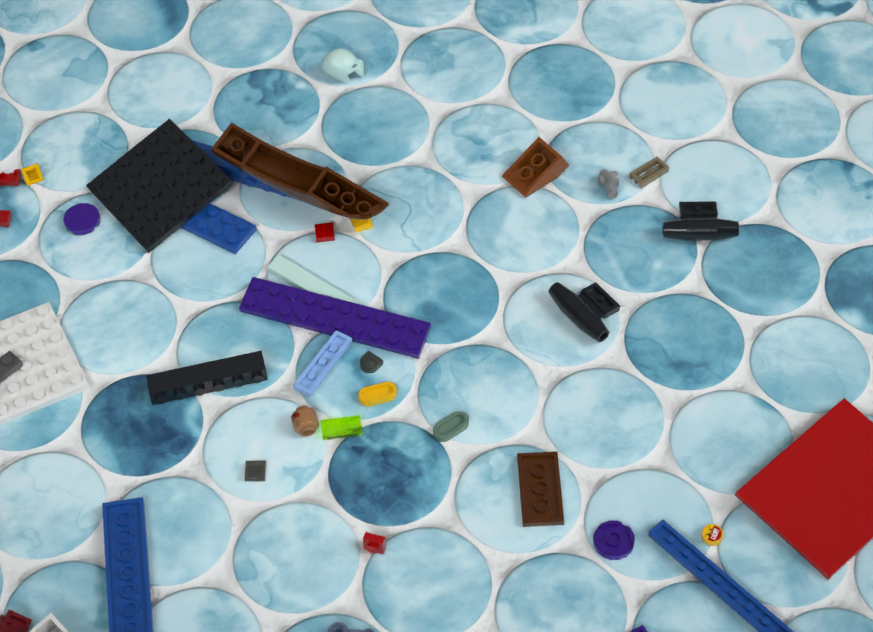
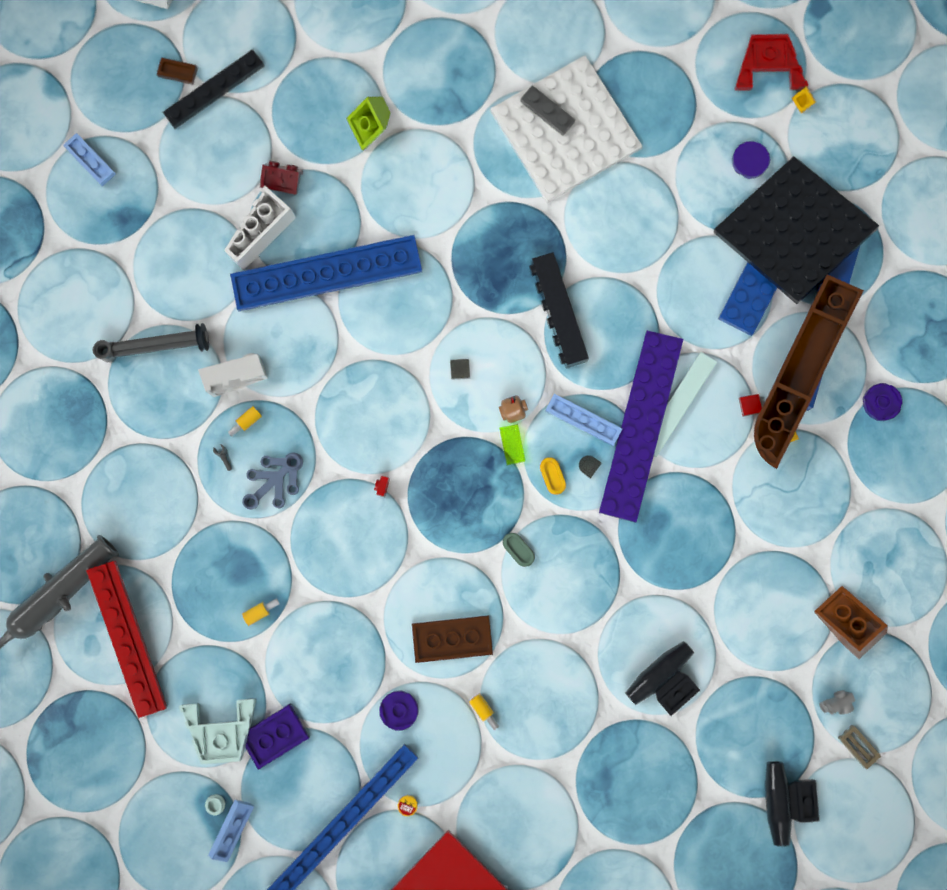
camera: 85 degrees right, 30 degrees up
none -> yellow piece [469,693,499,730]
none -> dark purple tile [863,383,903,421]

